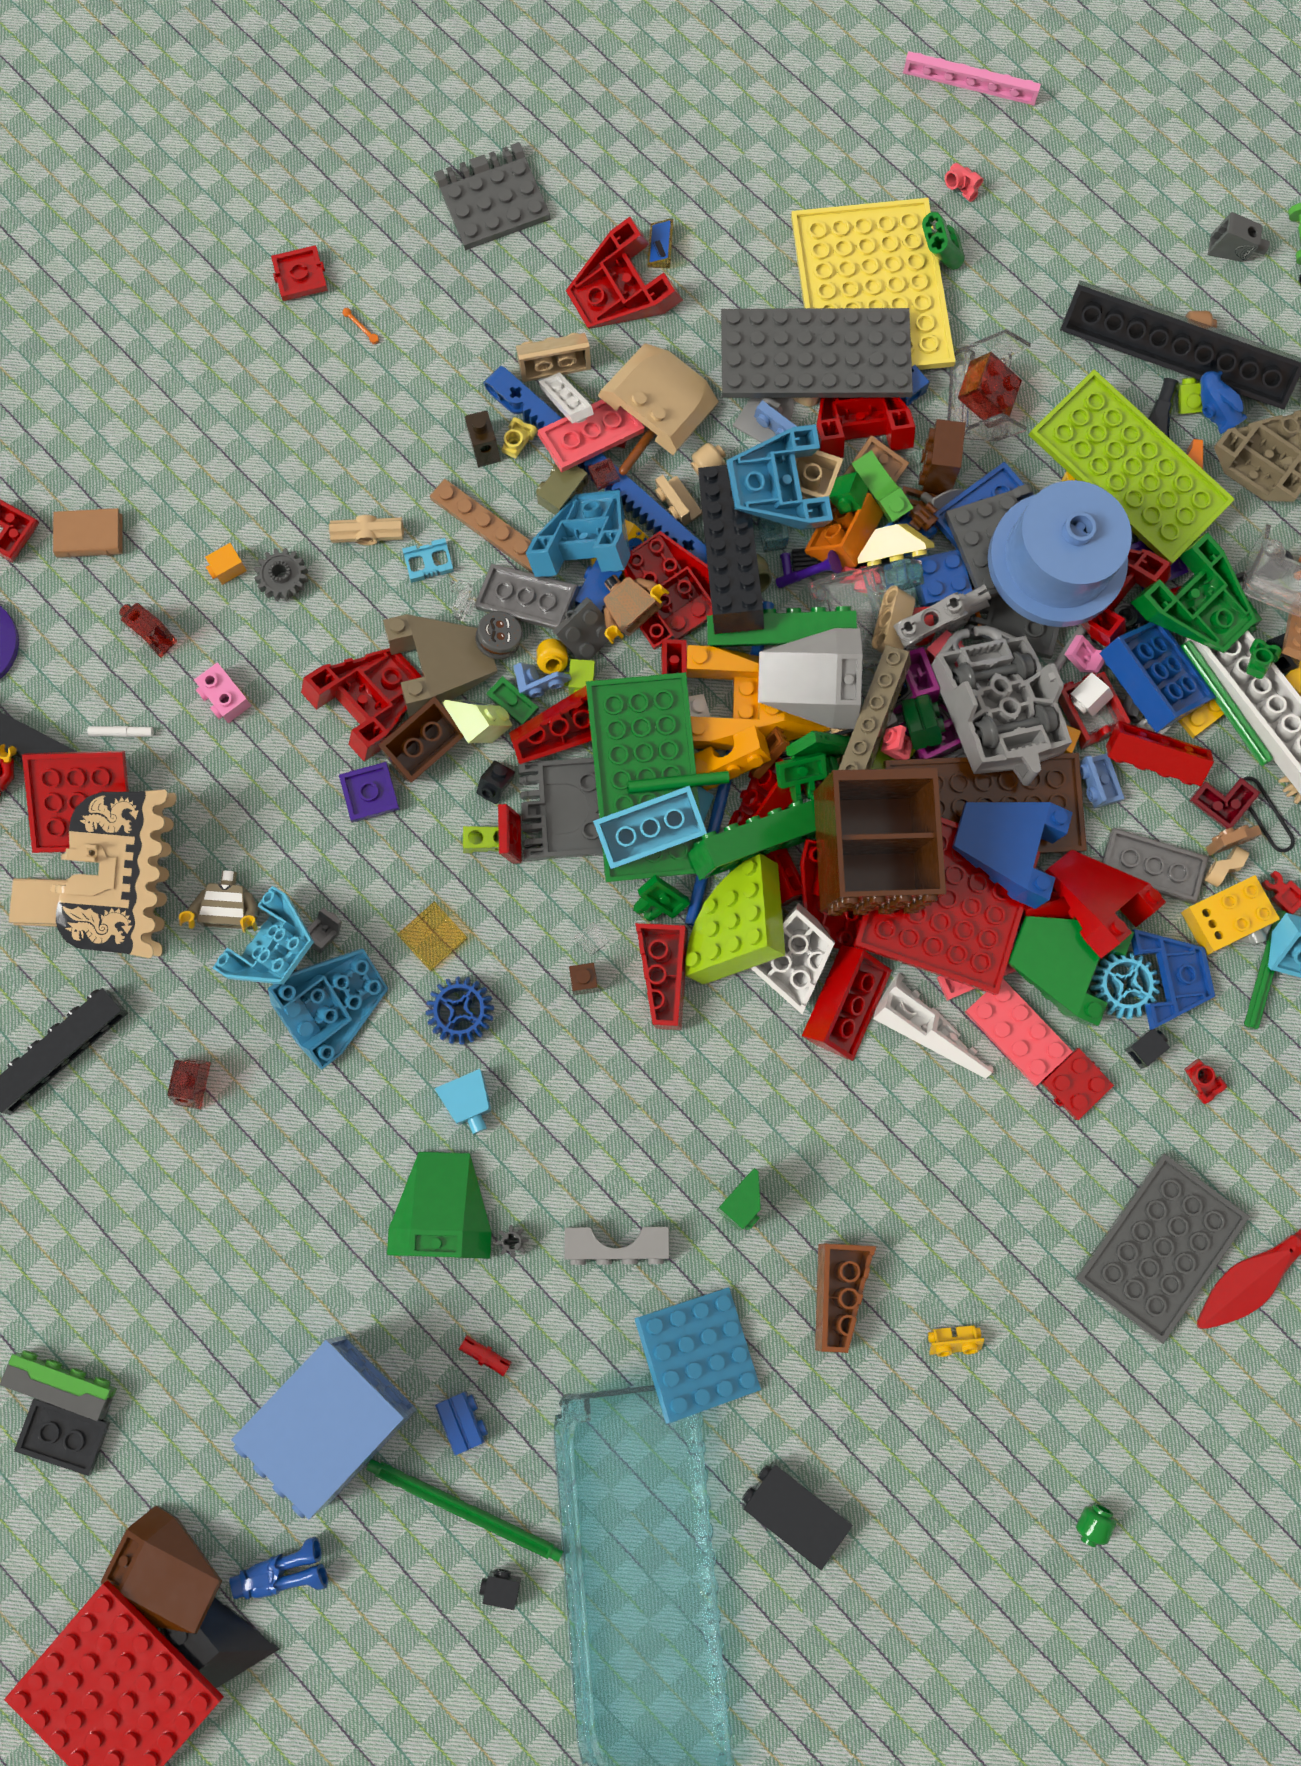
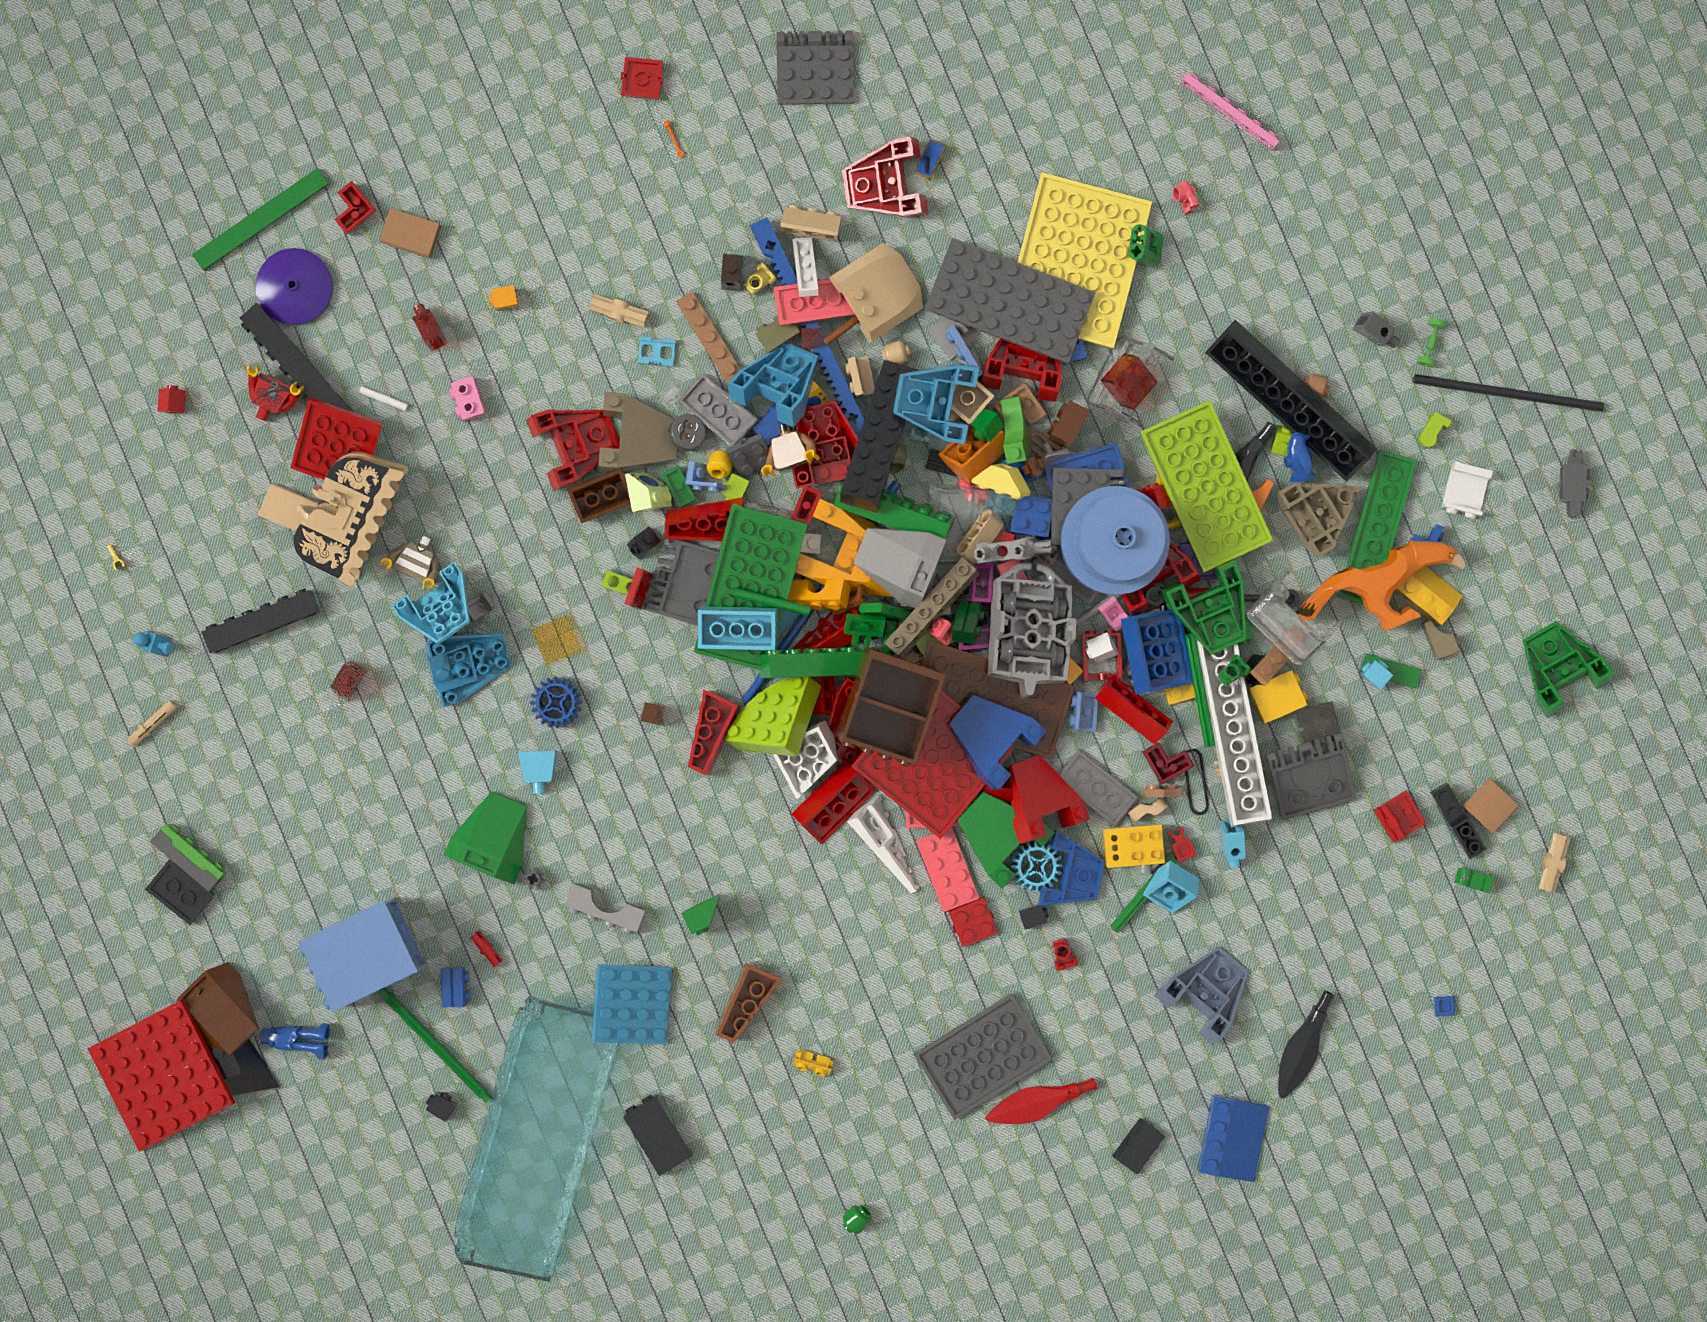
camera: 20 degrees right, 10 degrees up
dark grey gear [254,548,308,602] -> none
dark purple plate [339,762,400,823] -> none
green hinge [633,874,691,922] -> none
dark purple piece [776,550,842,588] -> none

